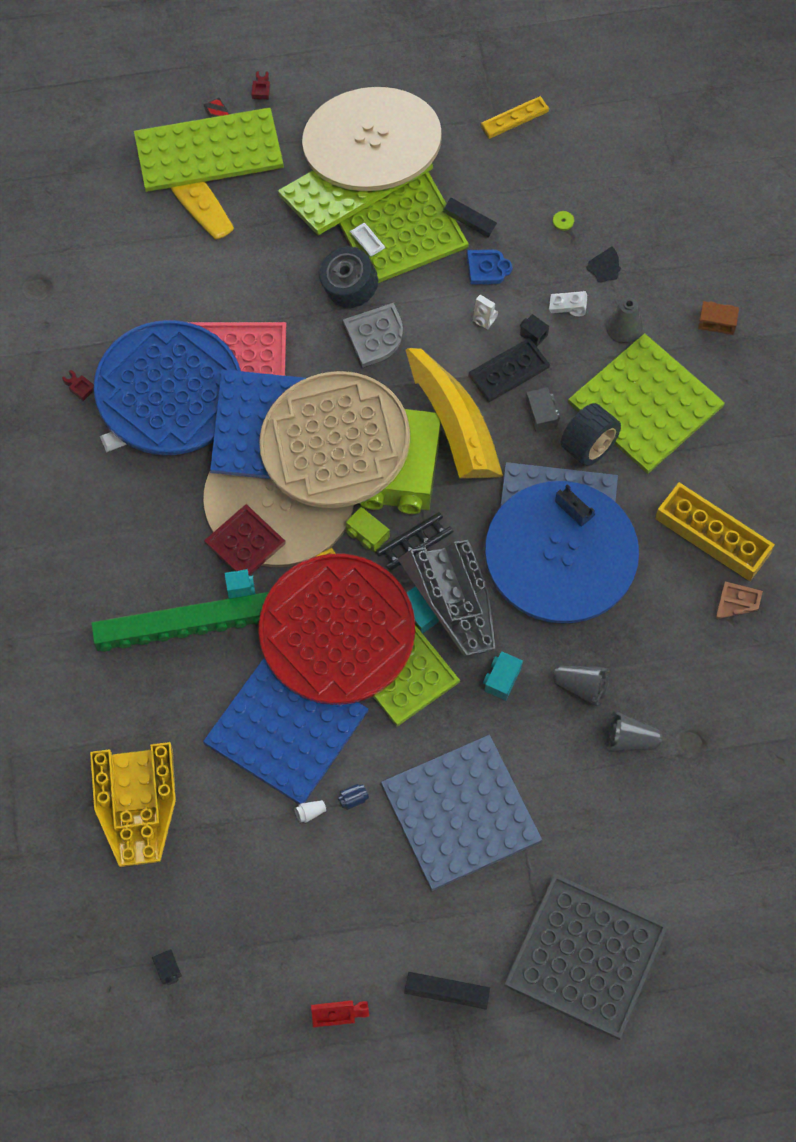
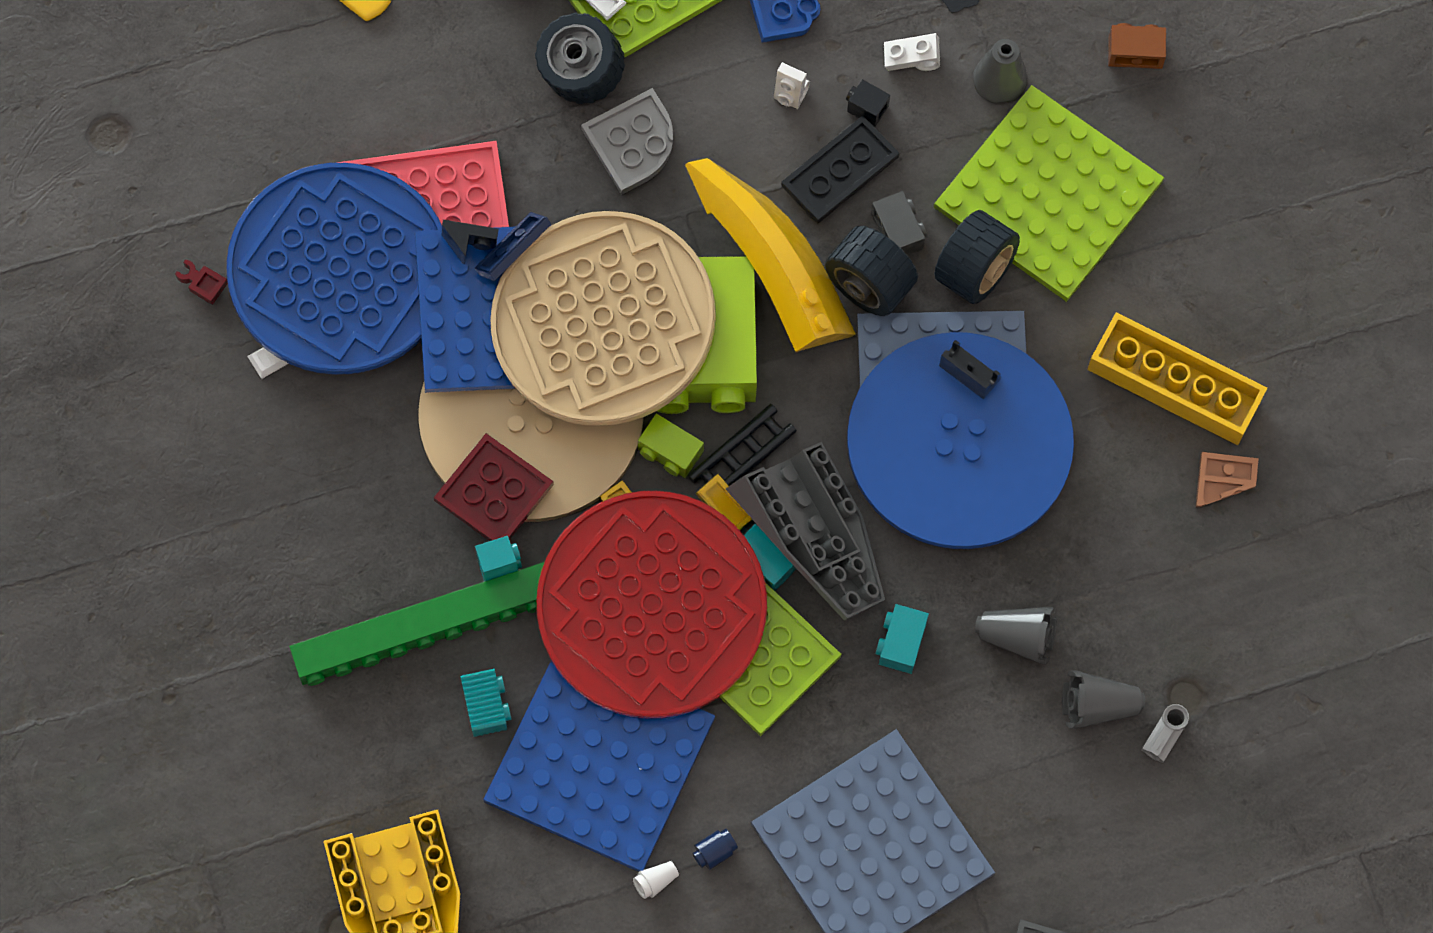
camera: 10 degrees left, 5 degrees up
none -> black slope [441,220,499,264]
none -> teal brick [460,669,511,737]
none -> dark blue tile [475,212,551,281]
none -> yellow tile [695,474,752,530]
none -> black wheel [825,226,918,316]
none -> light grey piece [1141,704,1189,763]

